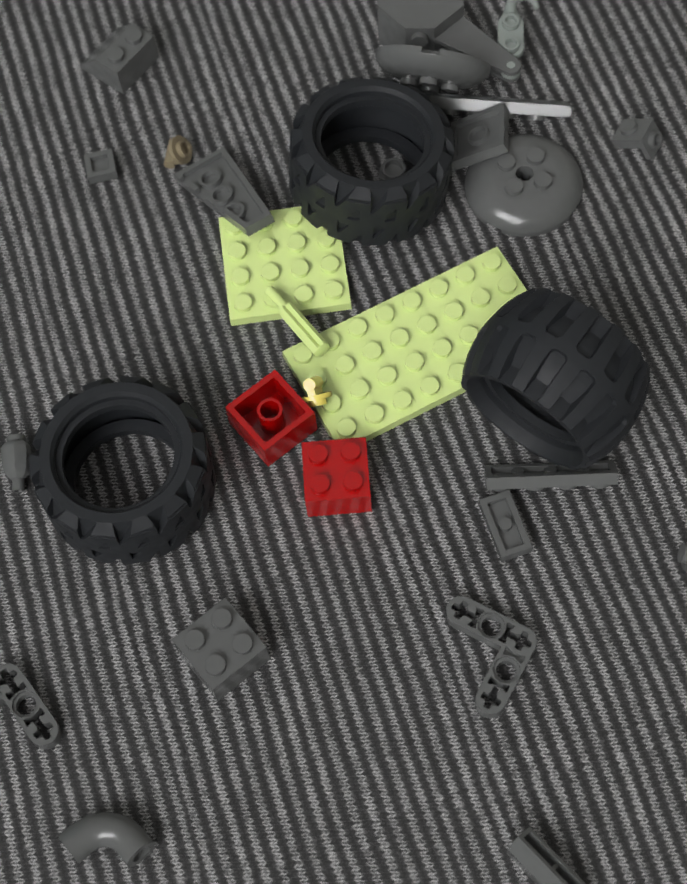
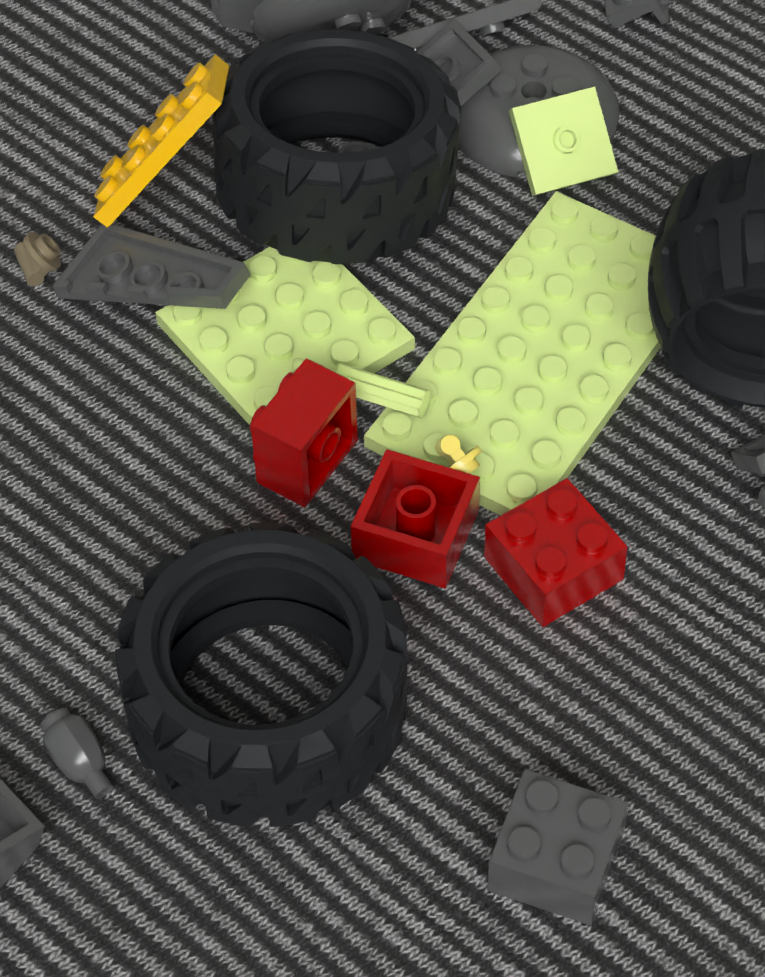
camera: 35 degrees left, 10 degrees down
none -> yellow plate [93,54,229,228]
none -> red brick [250,358,358,508]
none -> yellowish green plate [509,87,618,196]

